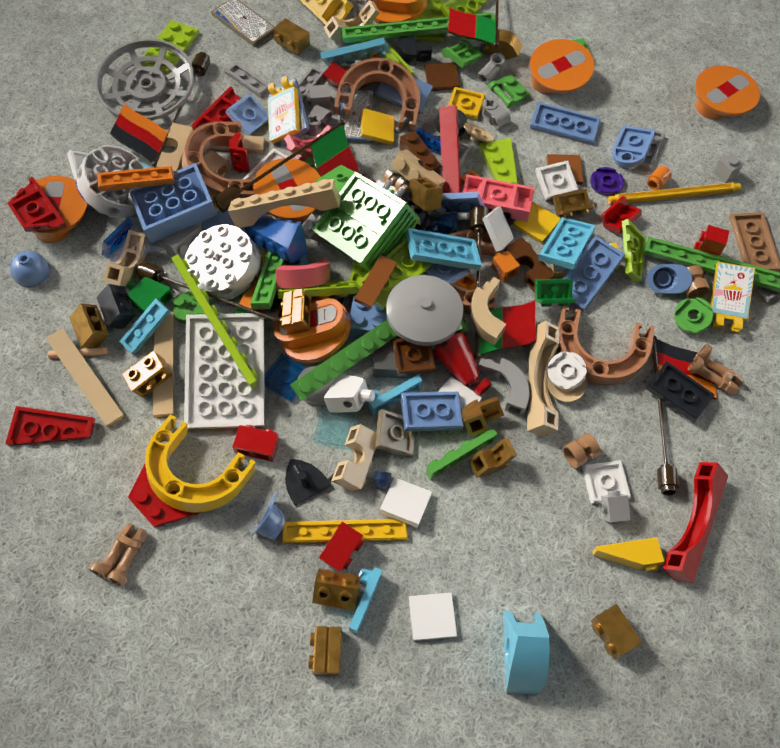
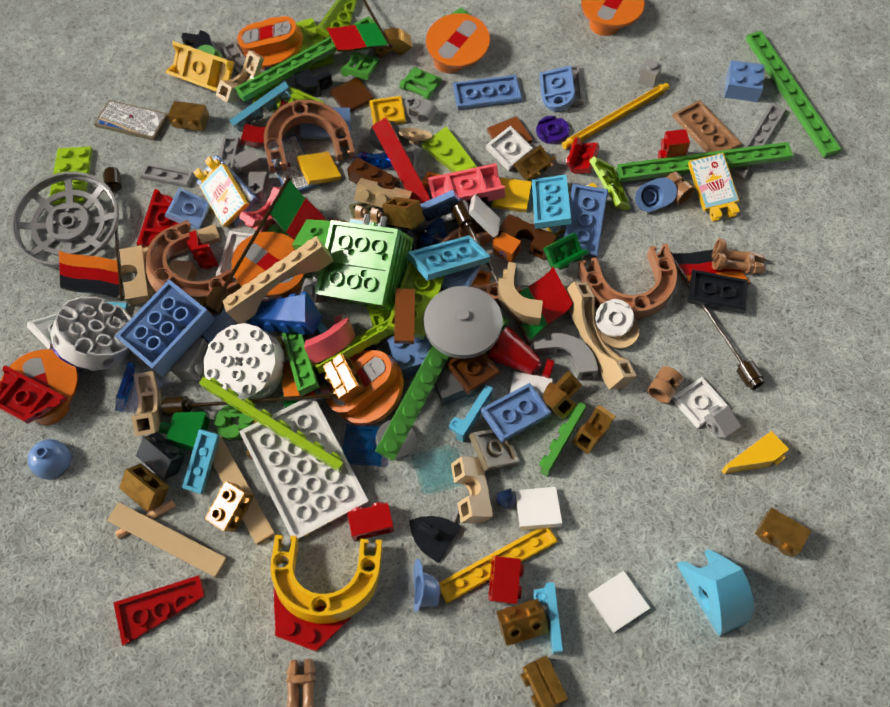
camera: 20 degrees left, 0 degrees up
orange tile [97,166,174,192] -> none
white torso [324,374,375,412] -> none
light grey piece [477,53,505,84] -> none
orange brick [647,166,672,190] -> none
red arch [663,462,728,584] -> none
bright green plate [675,297,713,335] -> none

